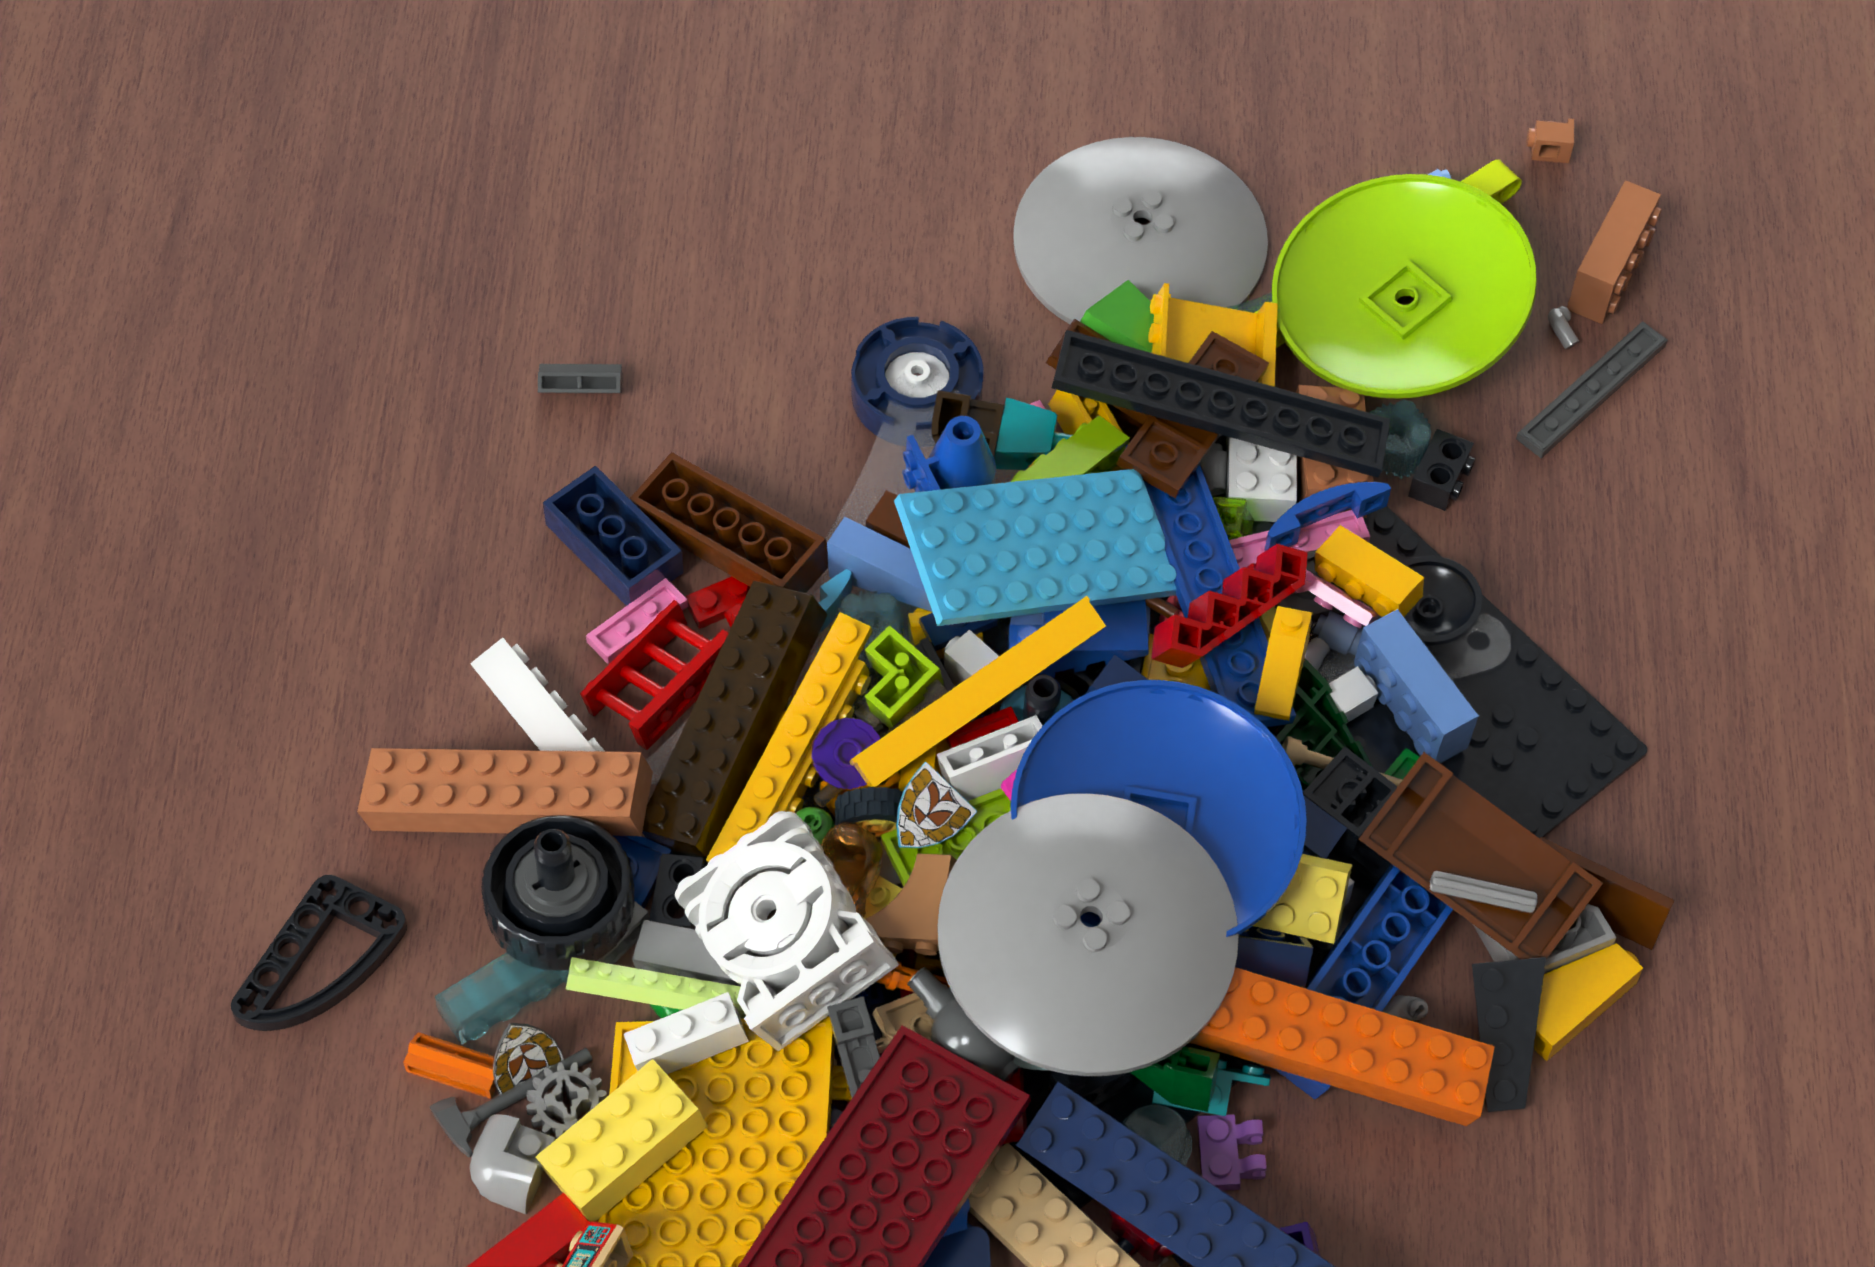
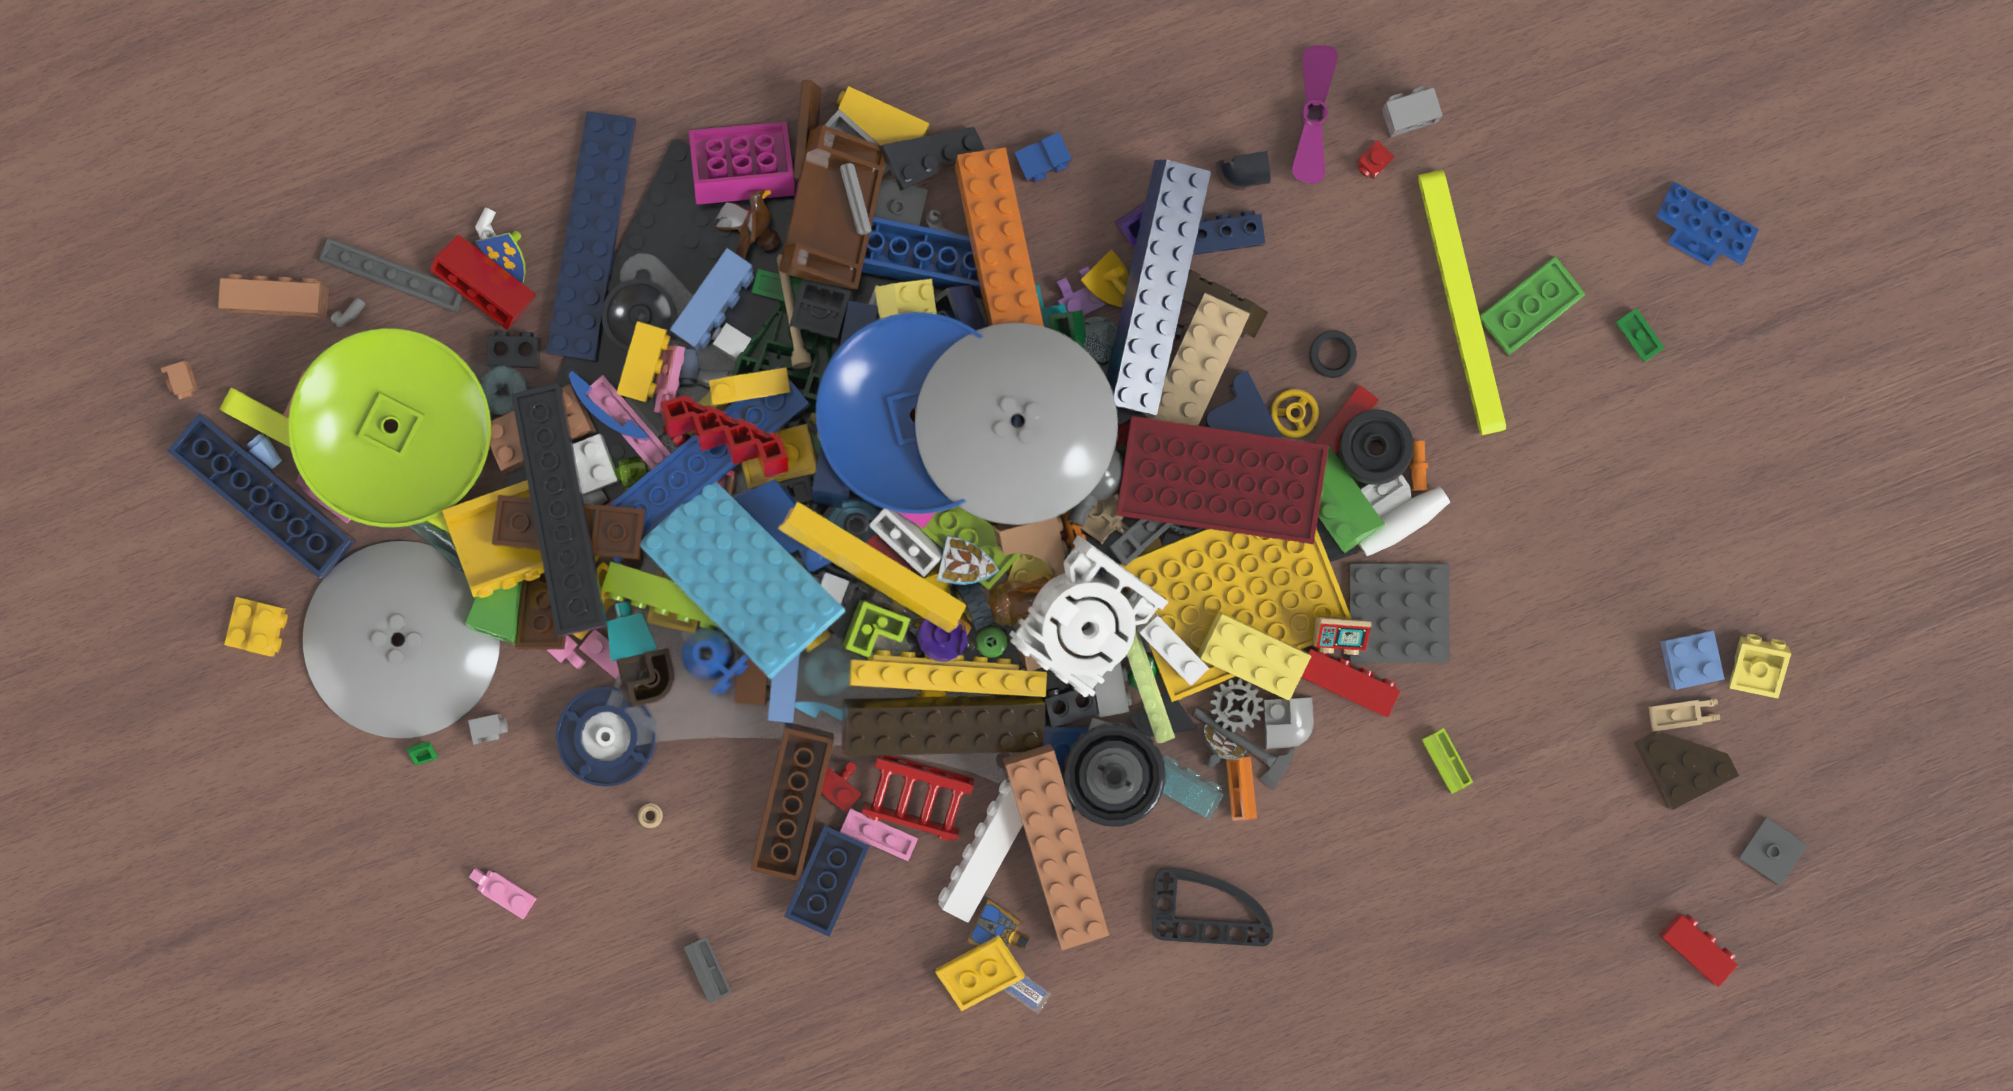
camera: 110 degrees left, 30 degrees up
none -> dark blue brick [168,413,356,579]
none -> yellow plate [224,597,288,656]
none -> green slope [406,741,438,765]
none -> red brick [430,234,536,330]
none -> light grey brick [468,714,508,745]
none -> bright pink hinge [469,868,537,919]
none -> white arm [476,207,496,239]
none -> blue shield [476,231,526,284]
none -> dark blue plate [546,111,636,361]
none -> bright pink plate [547,635,586,669]
none -> tan plate [638,803,663,828]
none -> dark pink slope [688,121,795,204]
none -> reddish brown animal [714,189,780,259]
none -> dark grey plate [873,178,928,226]
none -> yellow tile [935,935,1025,1011]
none -> torso [967,898,1030,950]
none -> clear tile [1003,975,1052,1014]
none -> blue brick [1014,132,1072,183]
none -> yellow shield [1080,249,1129,308]
none -> black wing [1129,691,1197,737]

